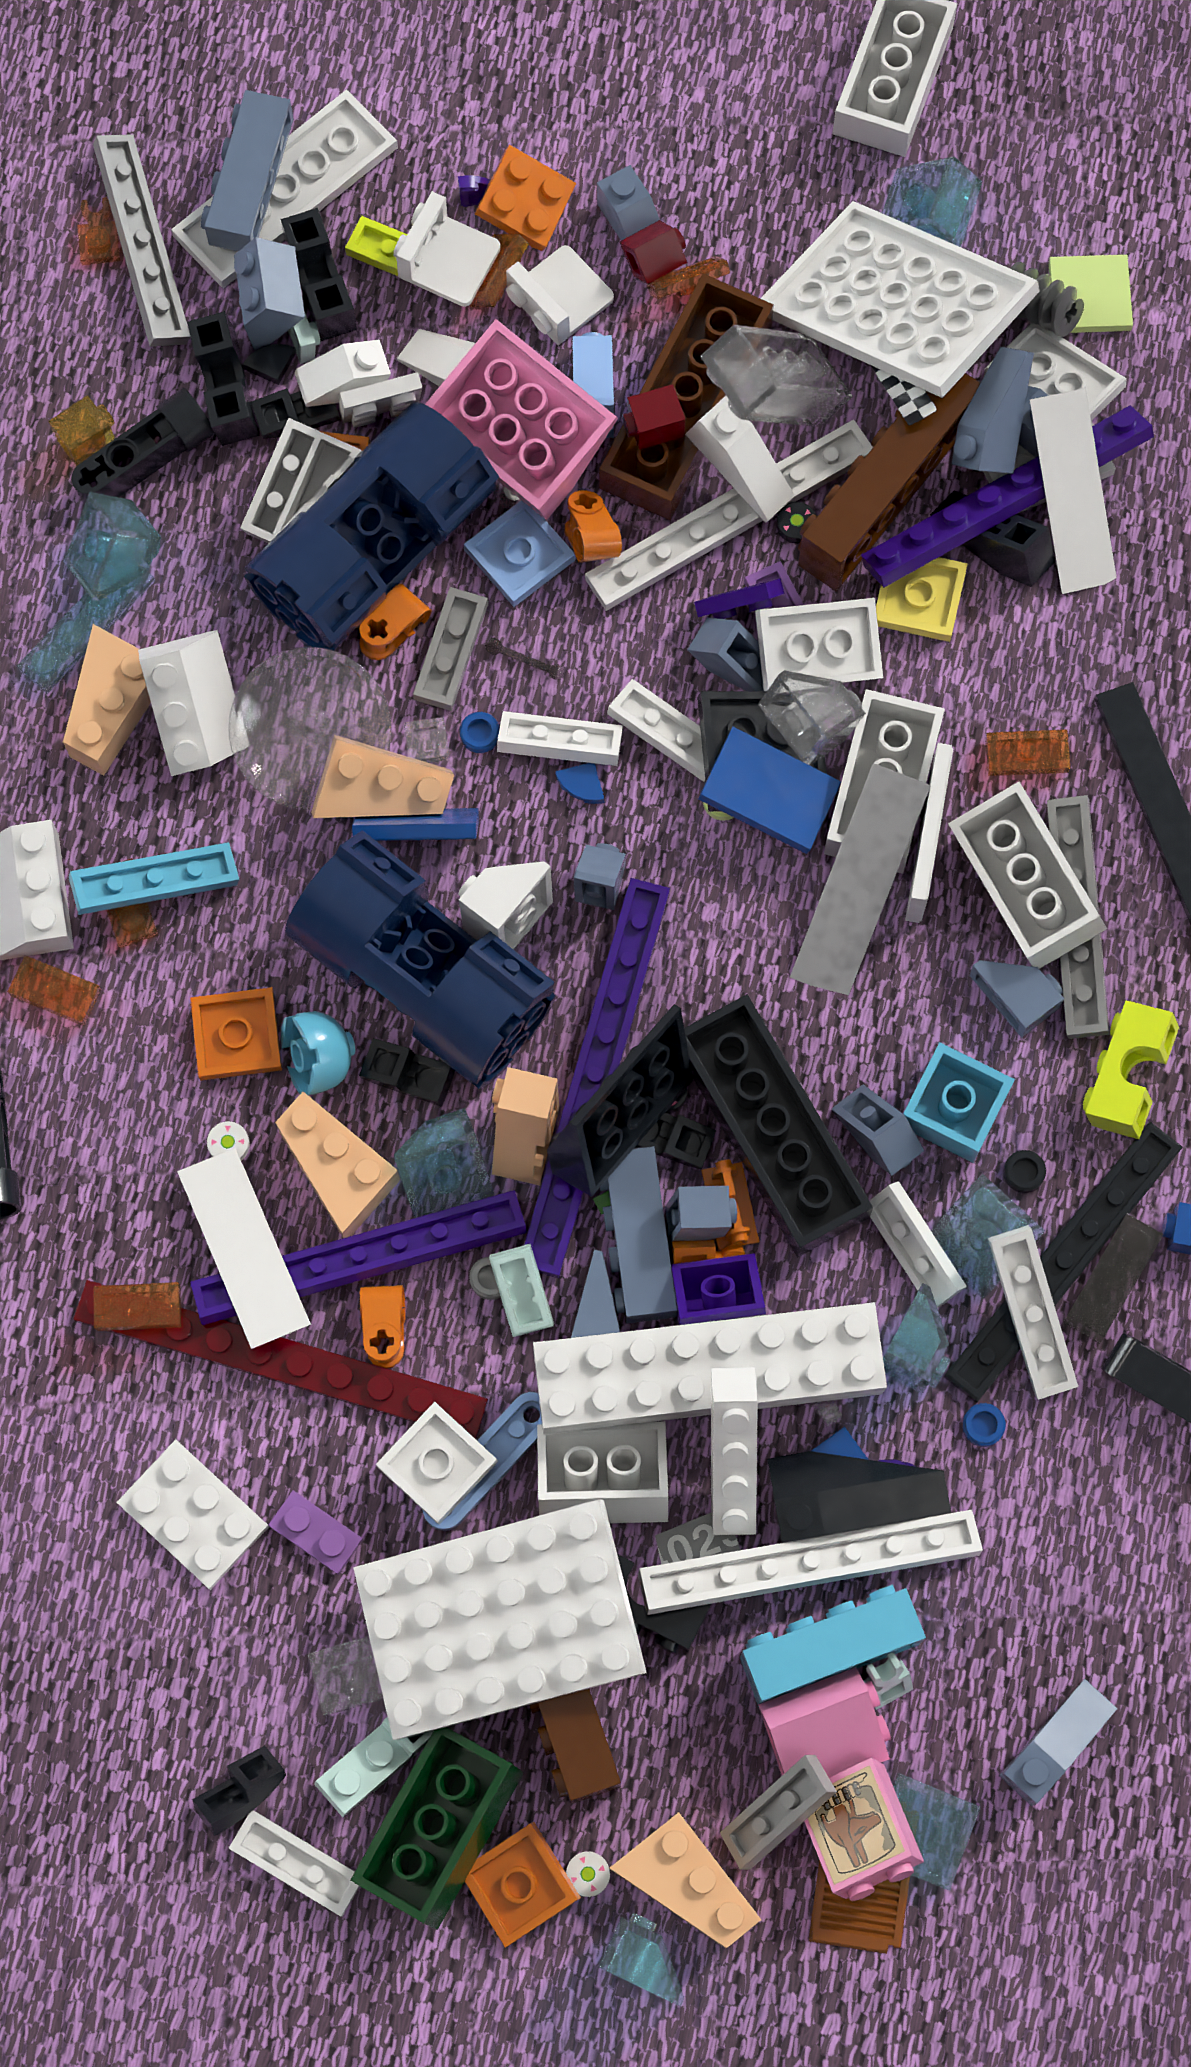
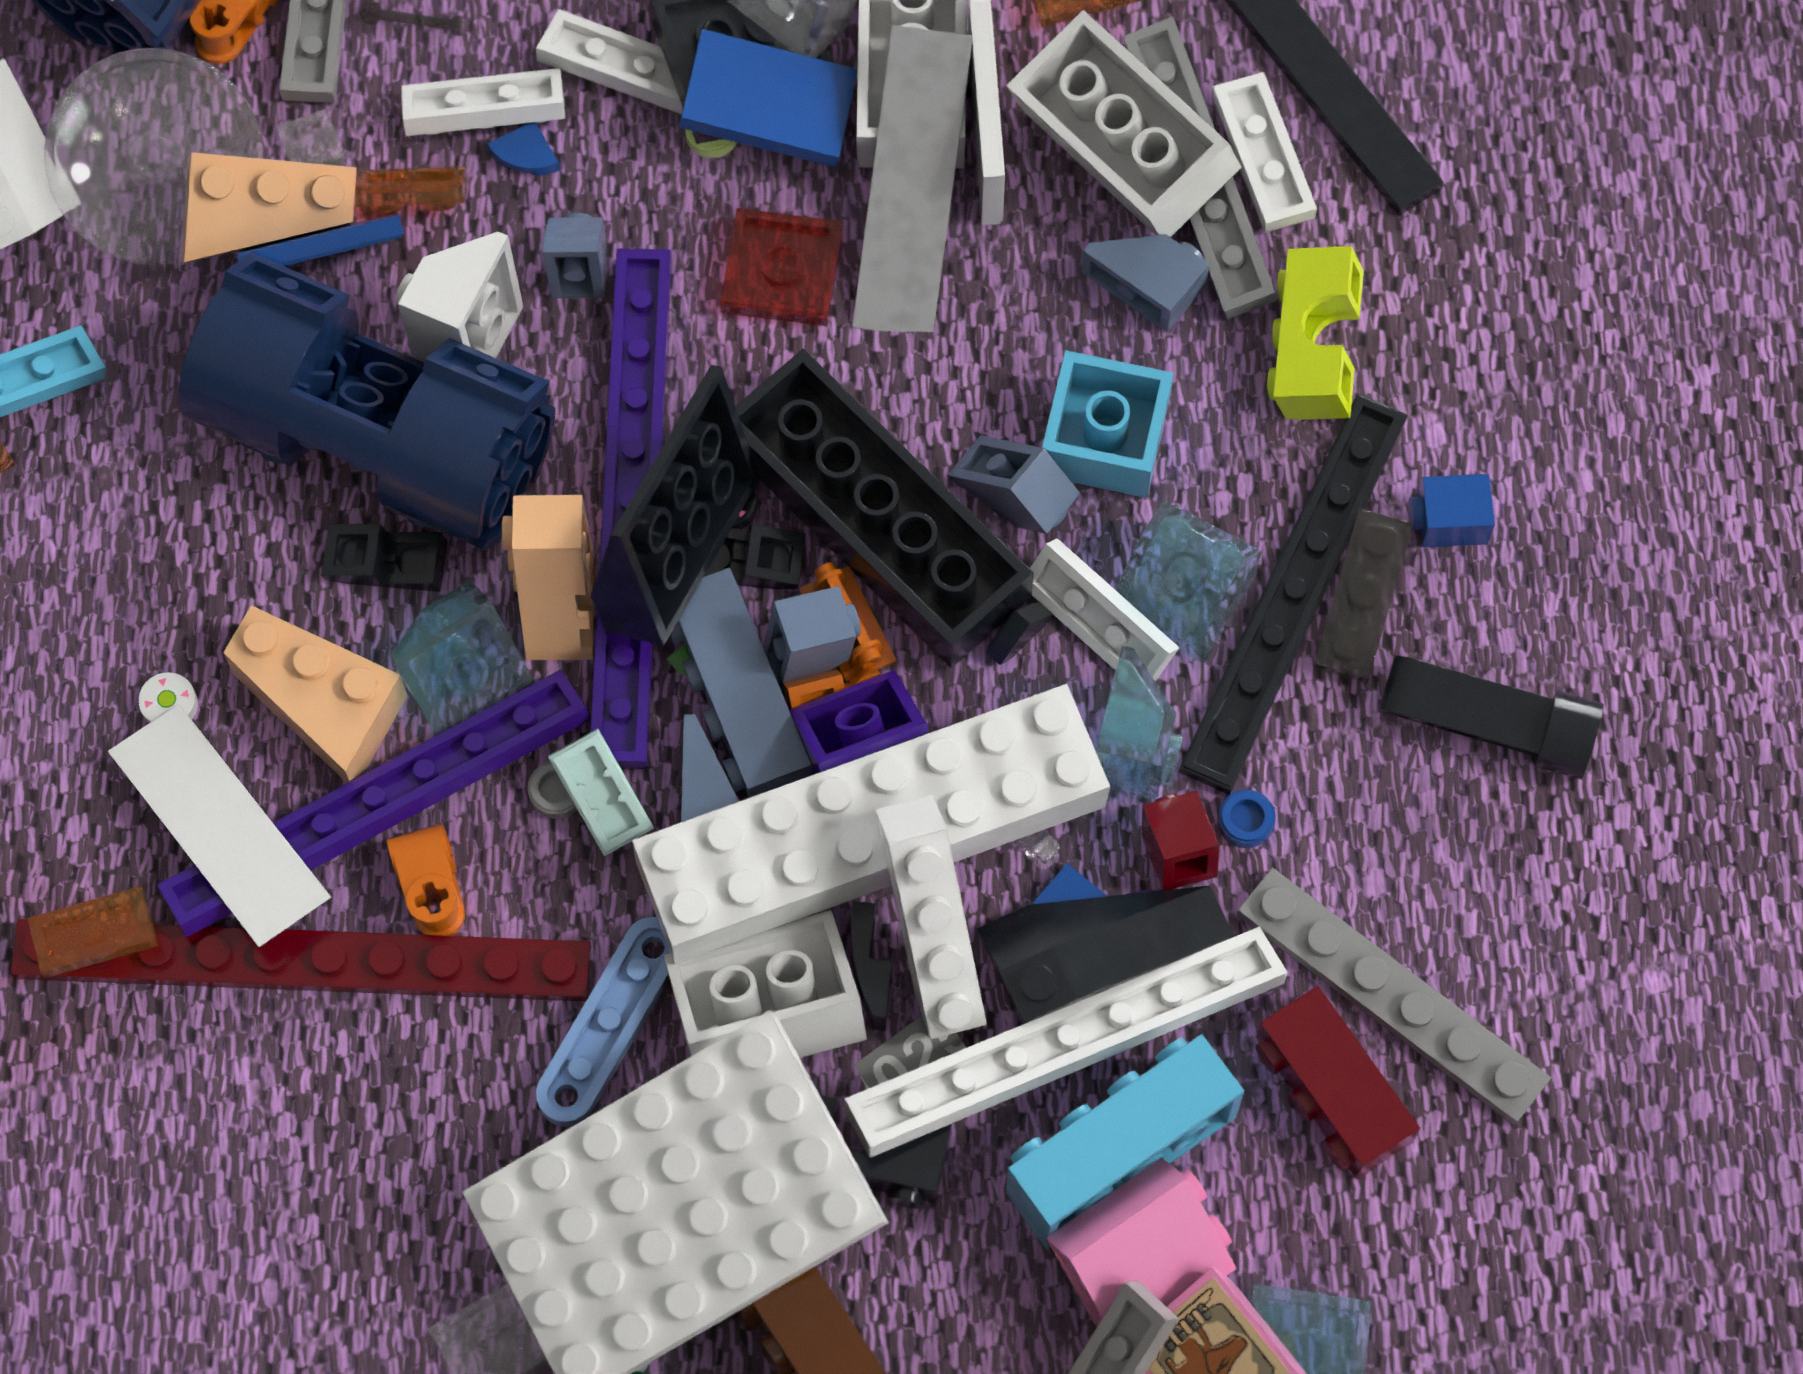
camera: 15 degrees left, 5 degrees down
white plate [117,1439,269,1590] -> none
orange plate [190,987,282,1081] -> none
medium lavender plate [268,1490,363,1575] -> none
medium azure cylinder [281,1011,355,1096] -> none
white plate [376,1402,498,1525] -> none
blue tile [460,712,500,753] -> none
light aqua plate [864,1652,913,1710] -> none
white plate [988,1225,1078,1400] -> none
slope [999,1679,1117,1806] -> none
black tile [1003,1150,1046,1193] -> none
none -> clear orange plate [355,166,467,213]
none -> clear red plate [720,208,843,326]
none -> black slope [851,901,892,1031]
none -> black tile [986,602,1053,665]
none -> dark red brick [1142,791,1219,890]
none -> white plate [1212,72,1317,233]
none -> light grey plate [1237,868,1552,1126]
none -> dark red brick [1255,985,1421,1180]

